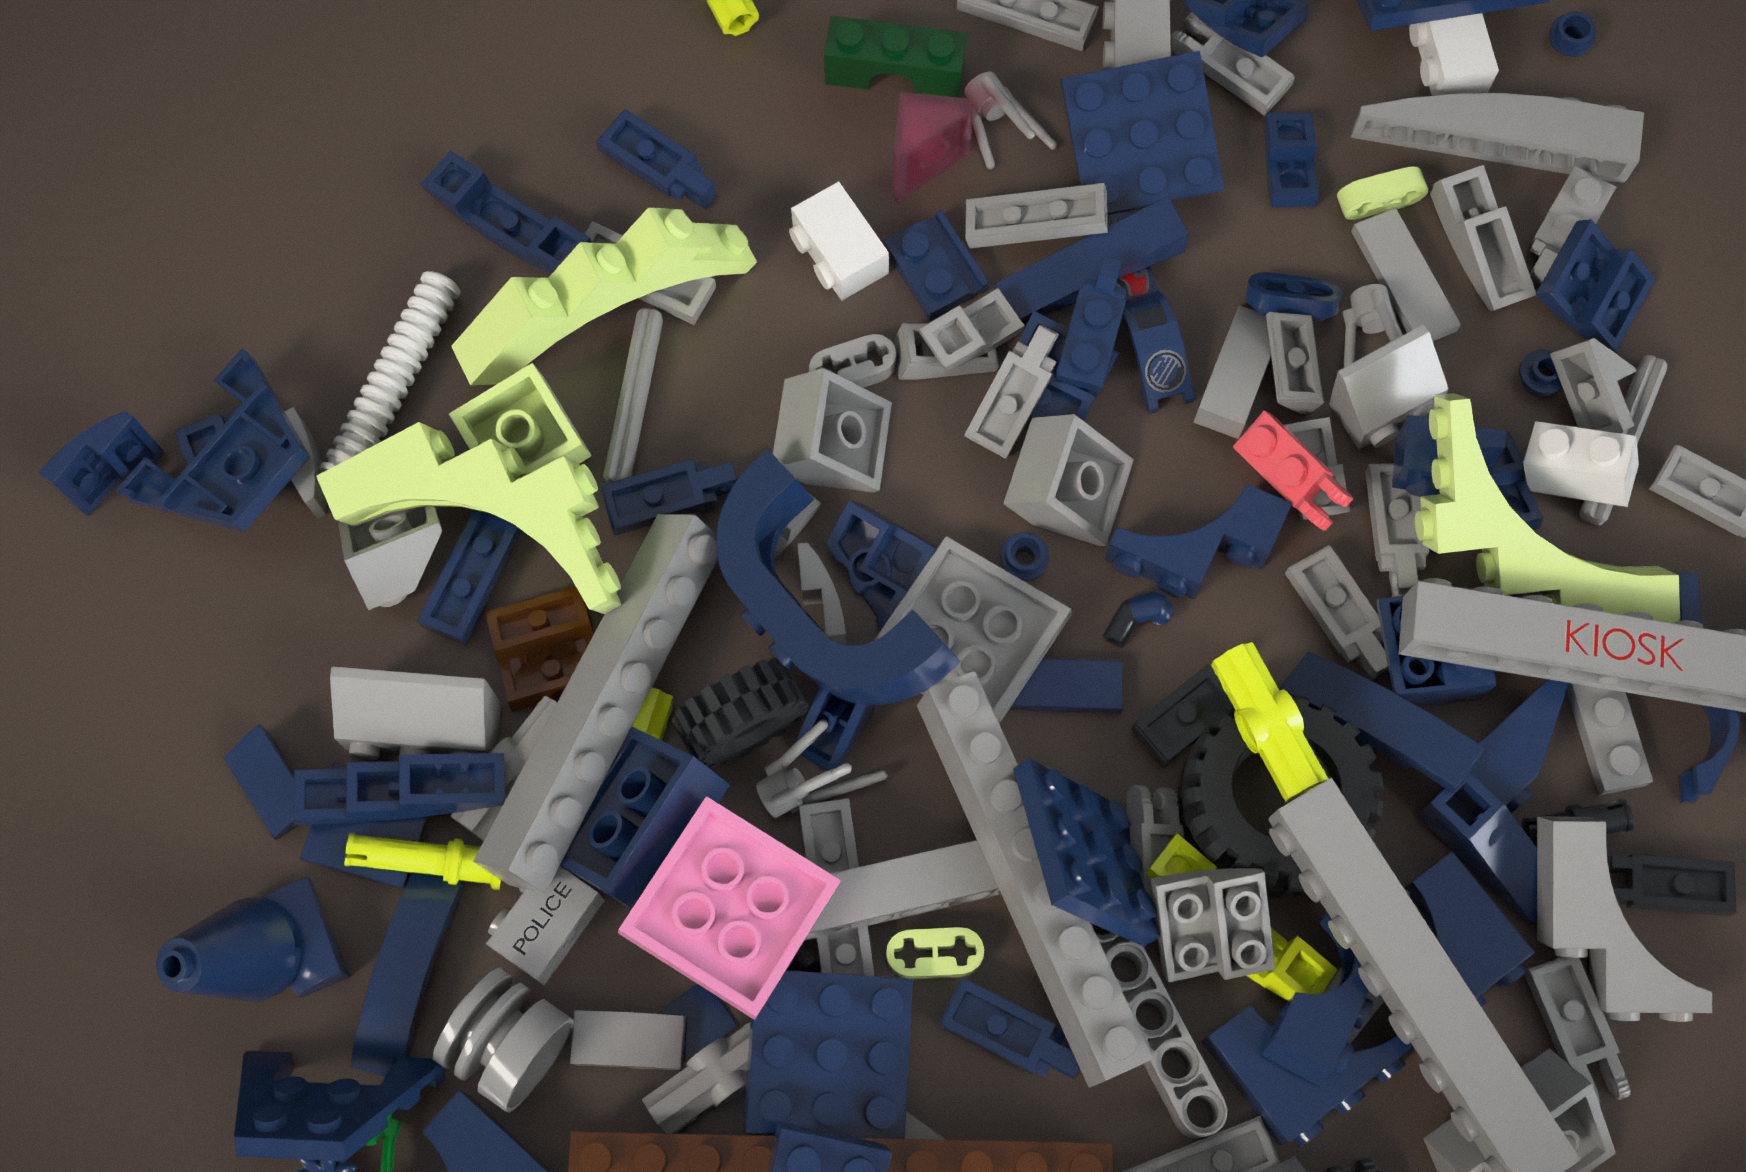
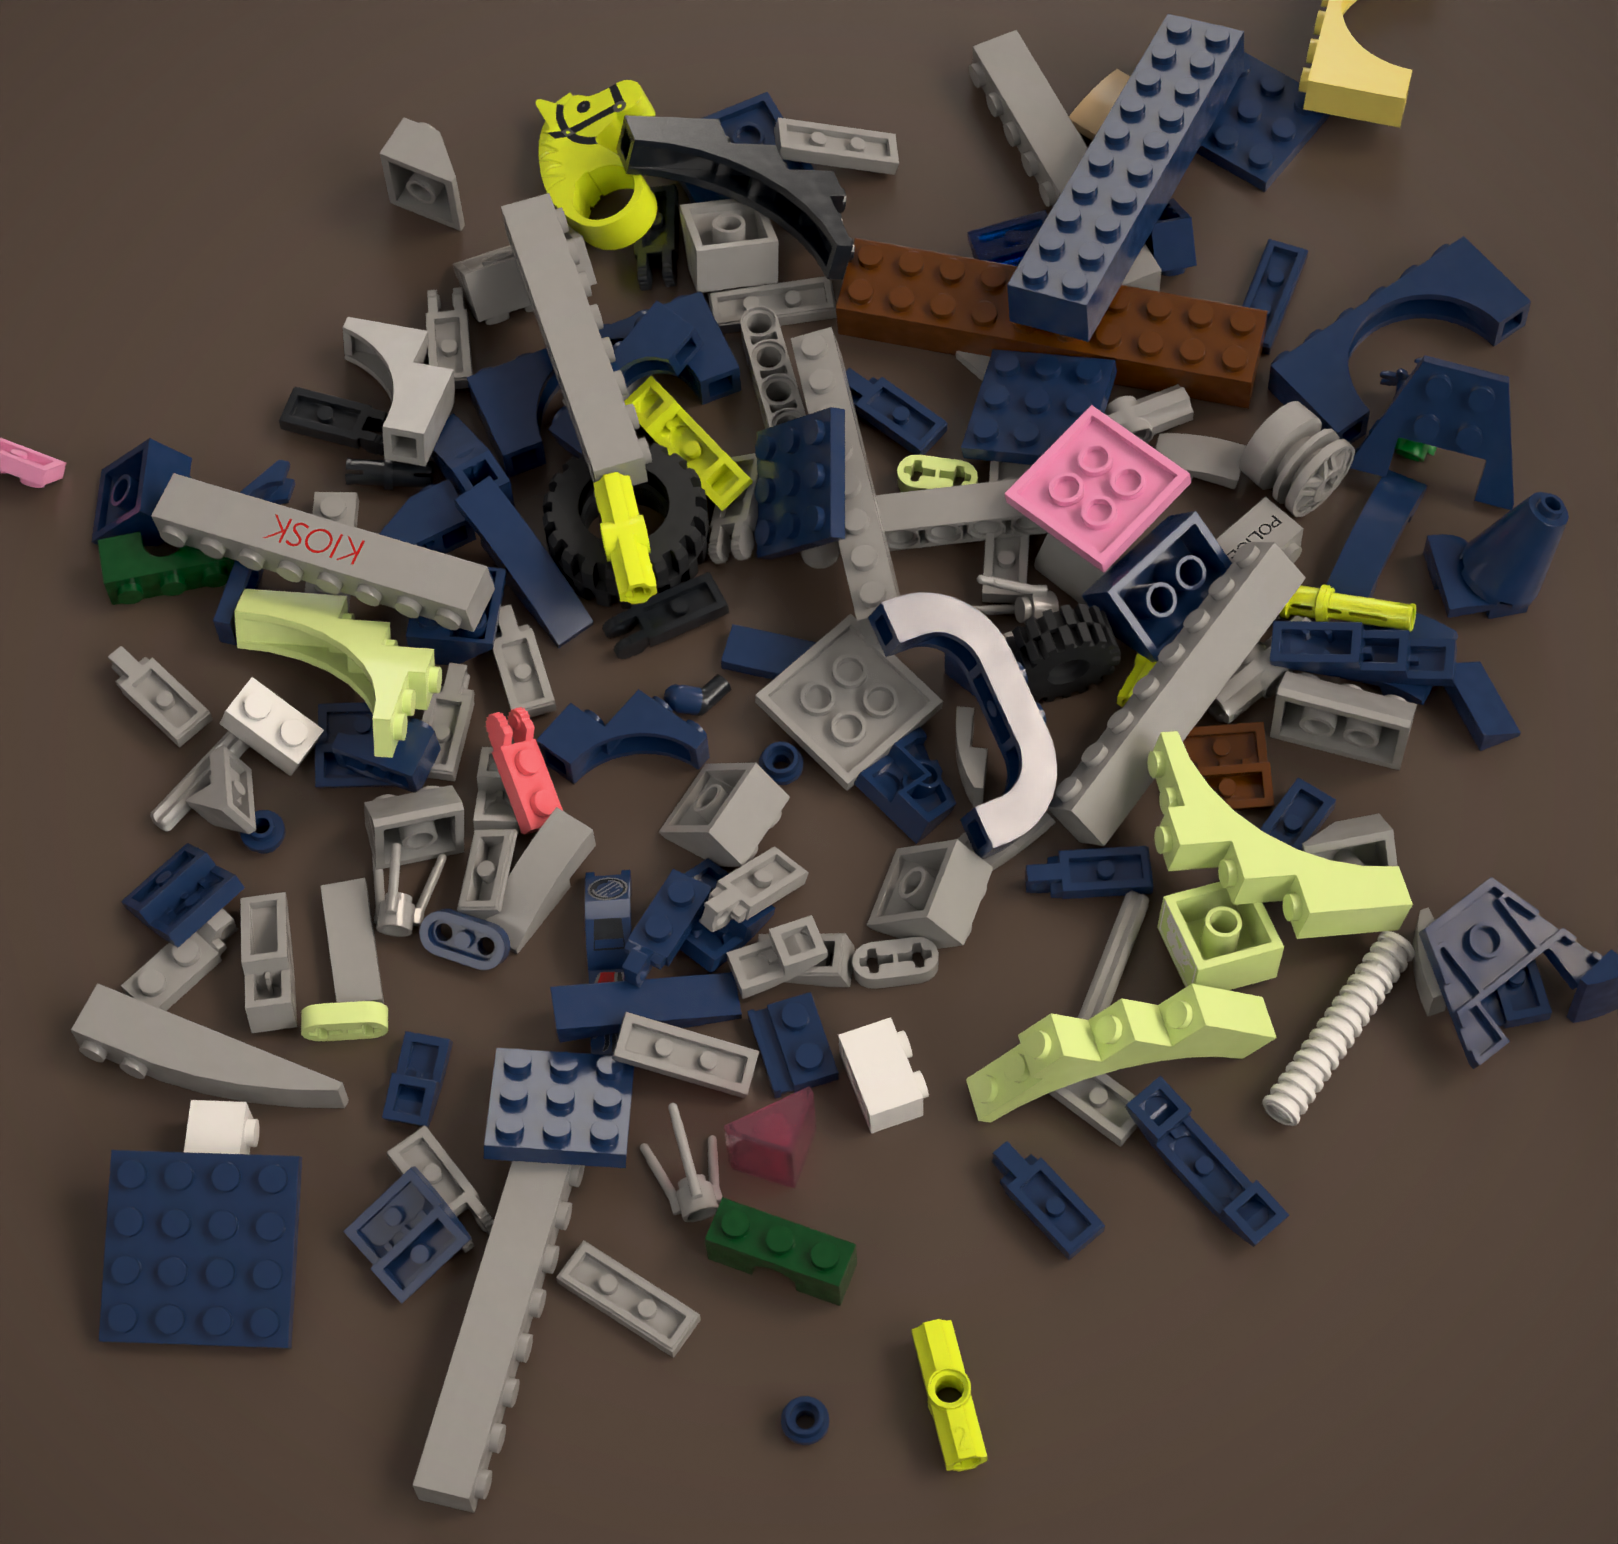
camera: 165 degrees left, 10 degrees down
light grey slope [1150,868,1275,982] -> none
dark blue plate [1549,11,1596,57] -> none

